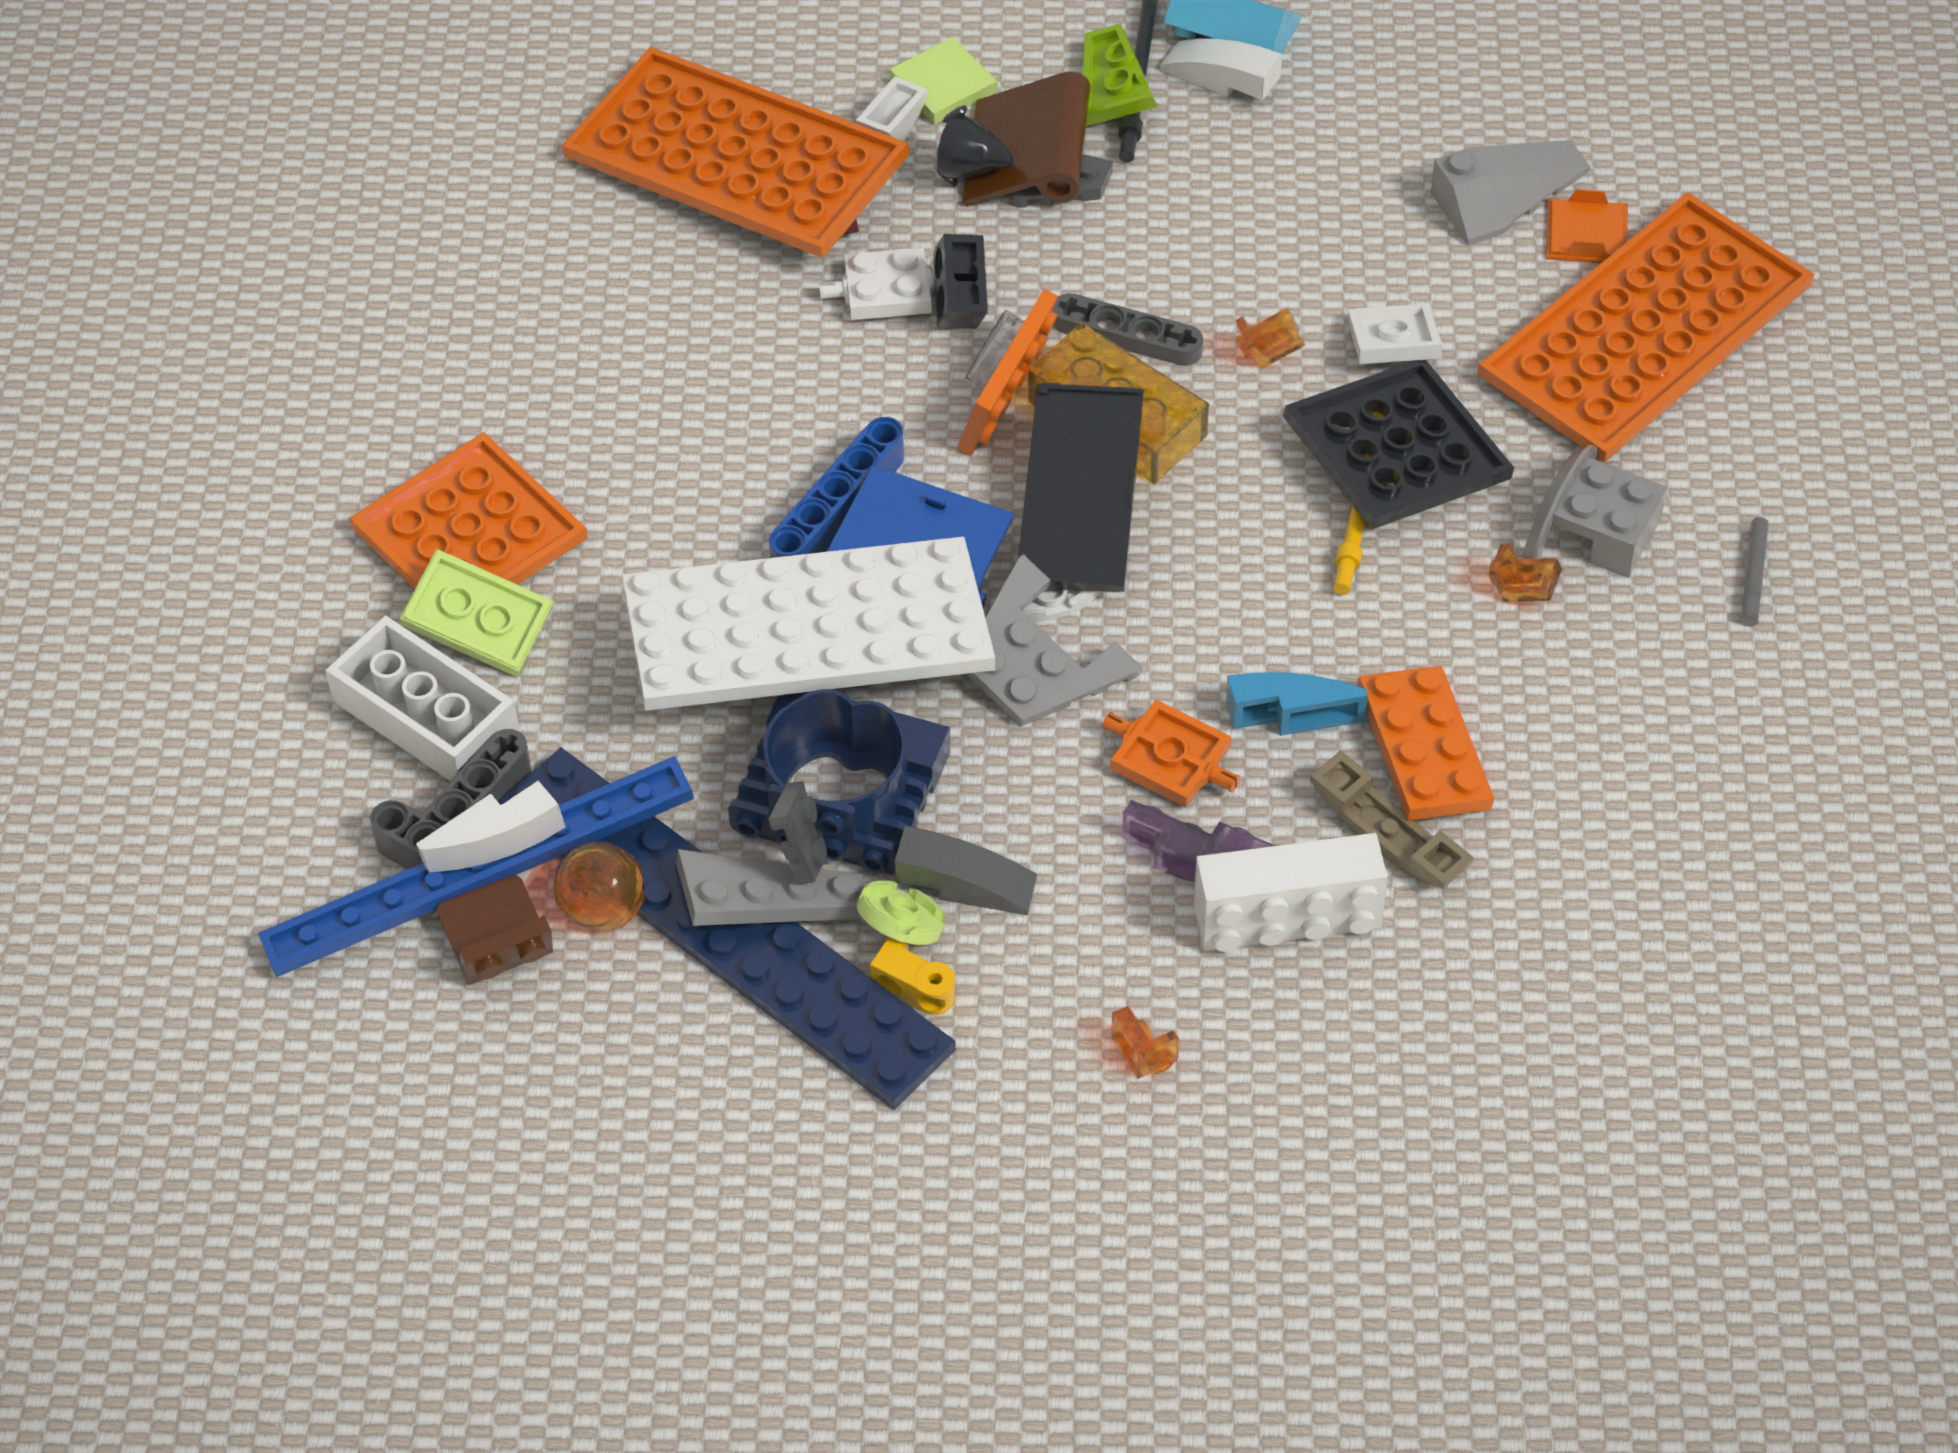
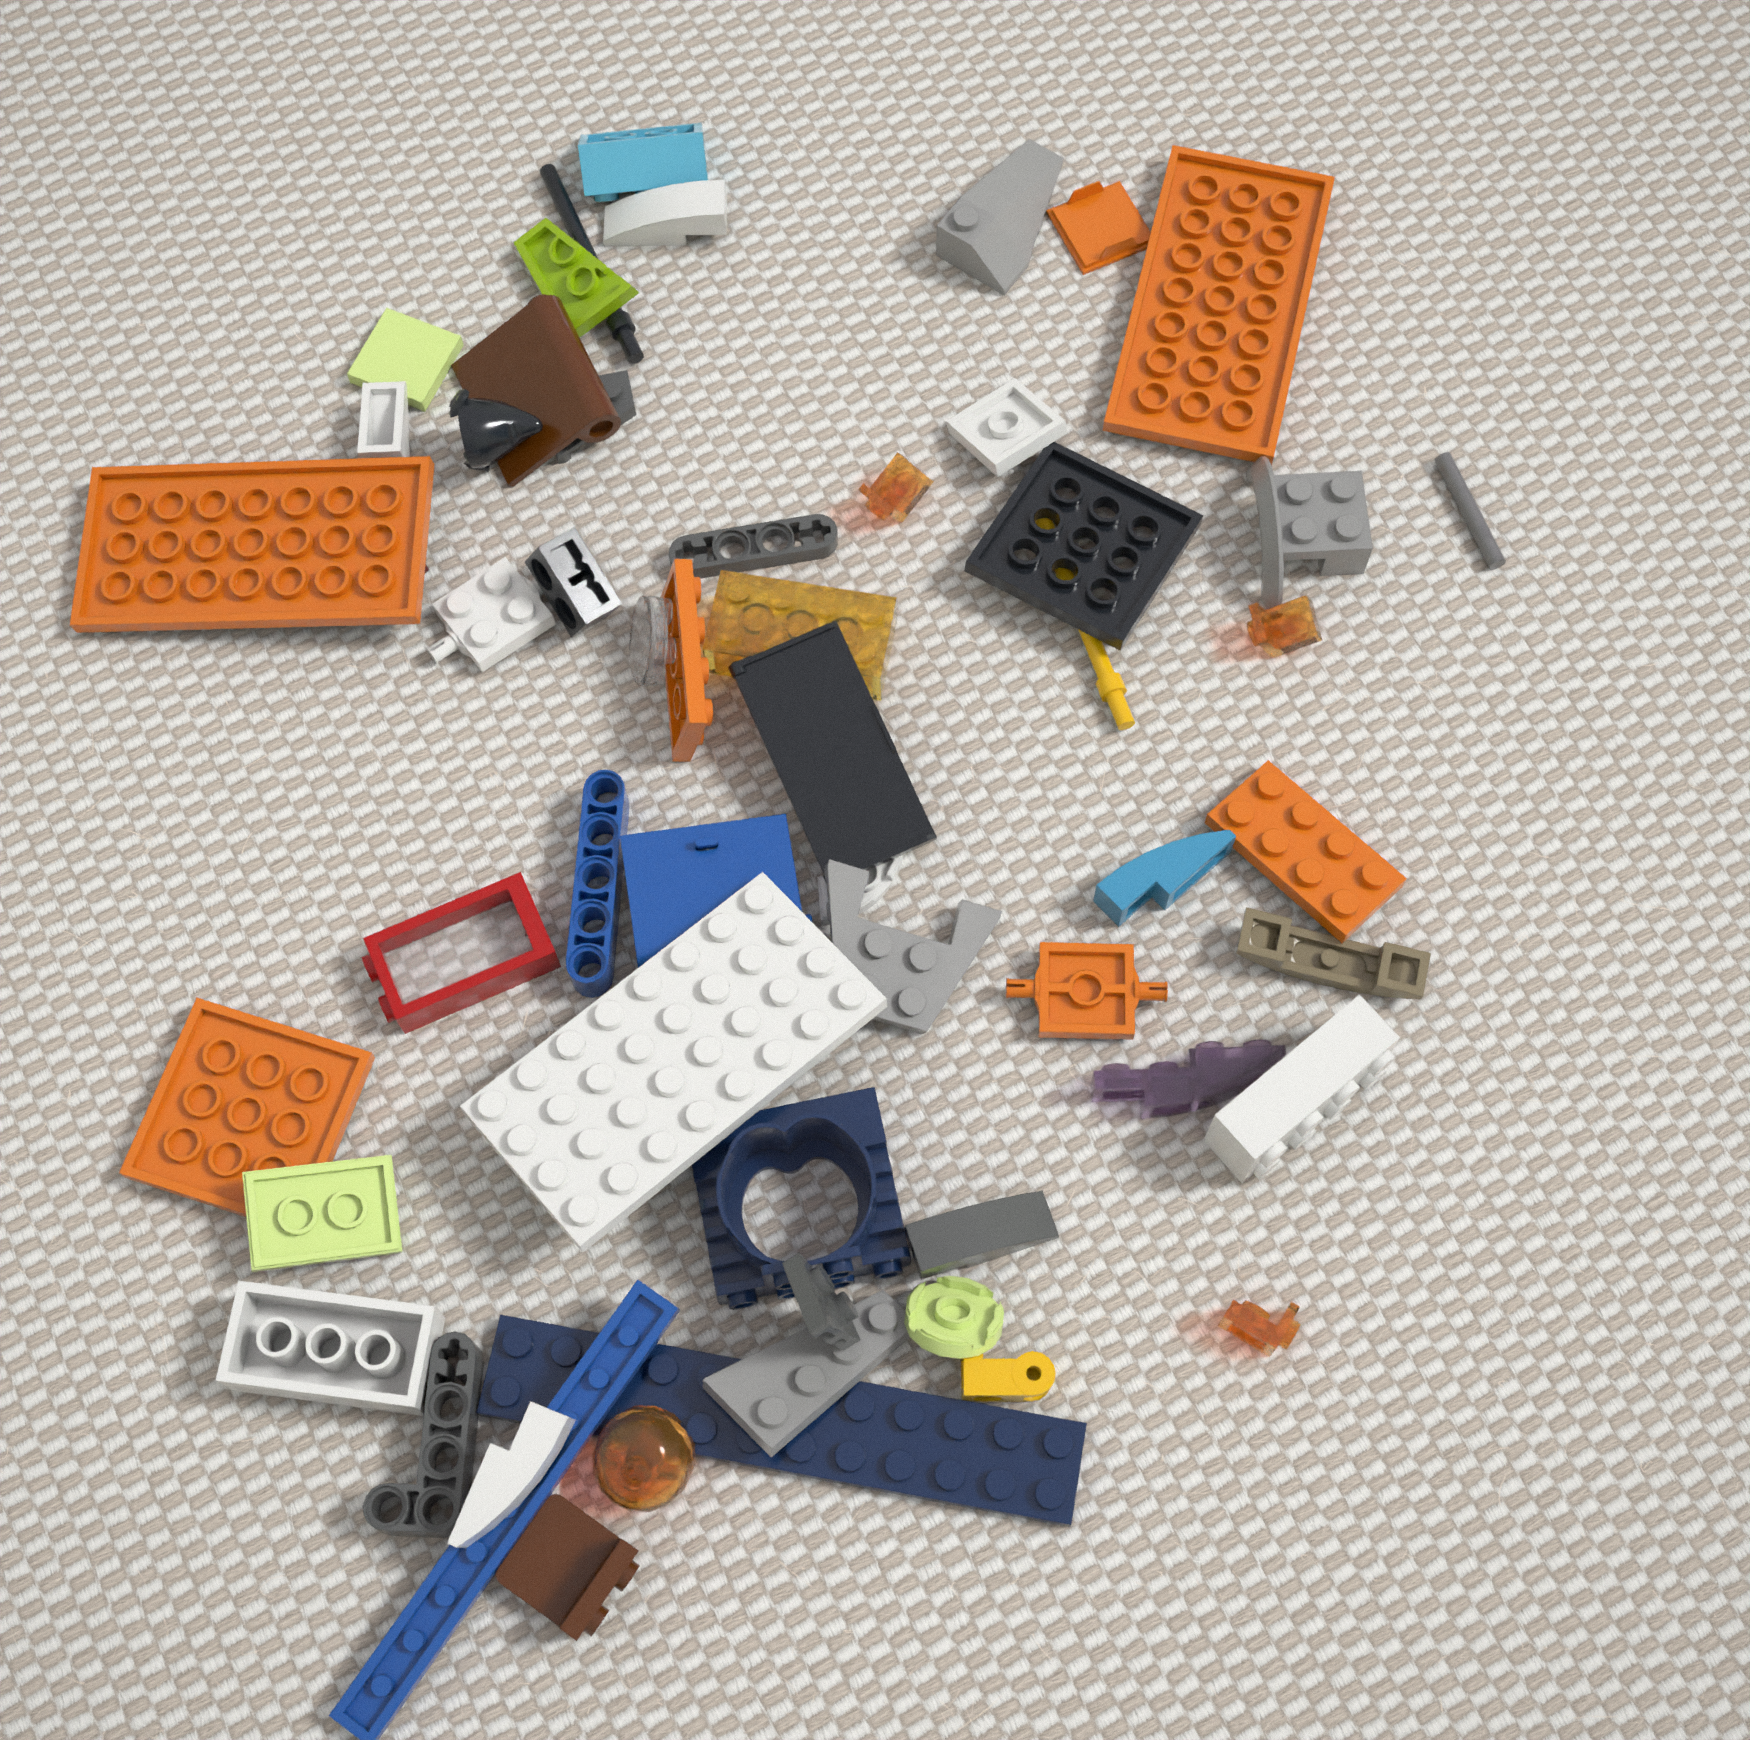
camera: 30 degrees left, 15 degrees up
none -> window [361,872,561,1034]

